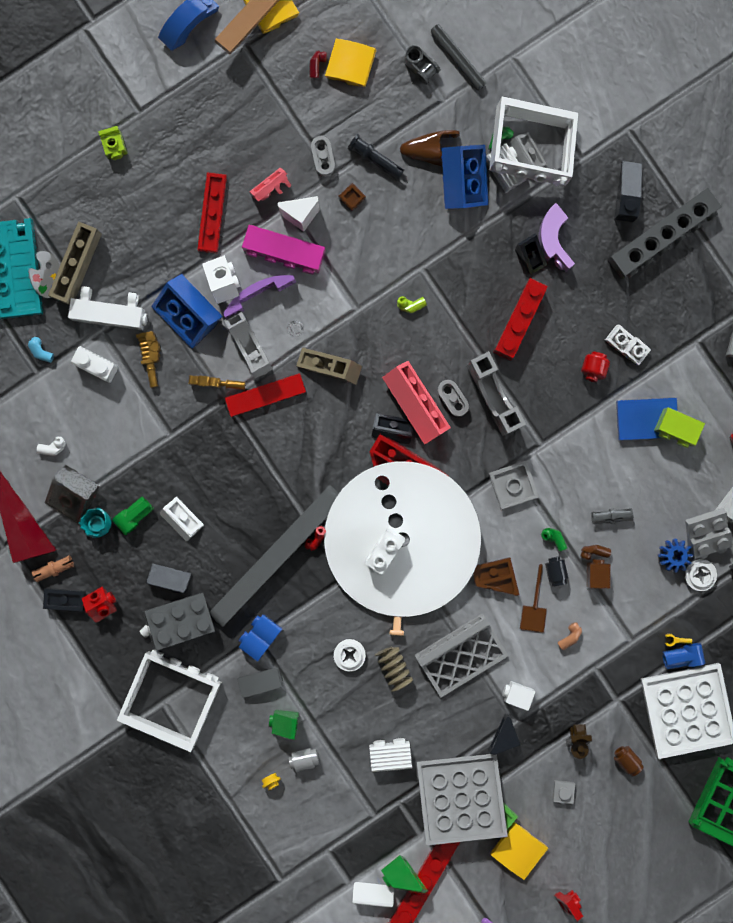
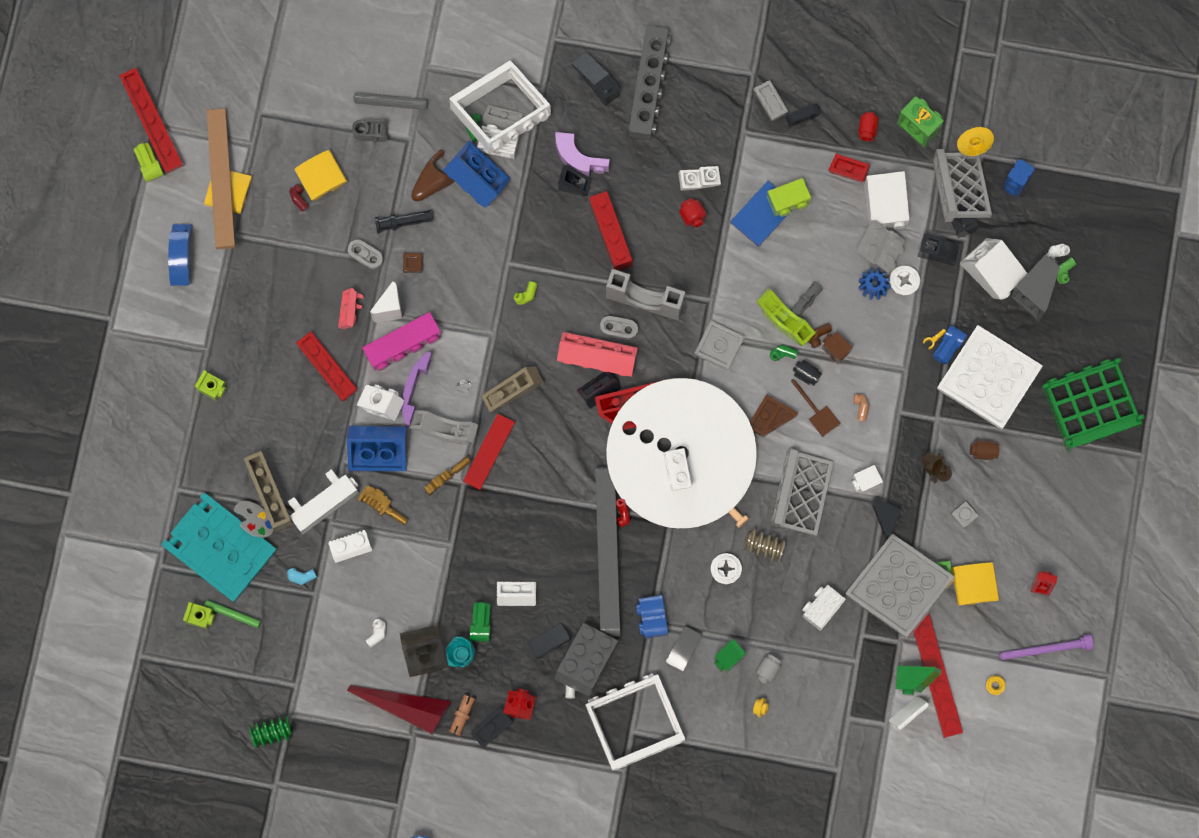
camera: 45 degrees left, 10 degrees down
none -> lime arch [755,289,816,346]

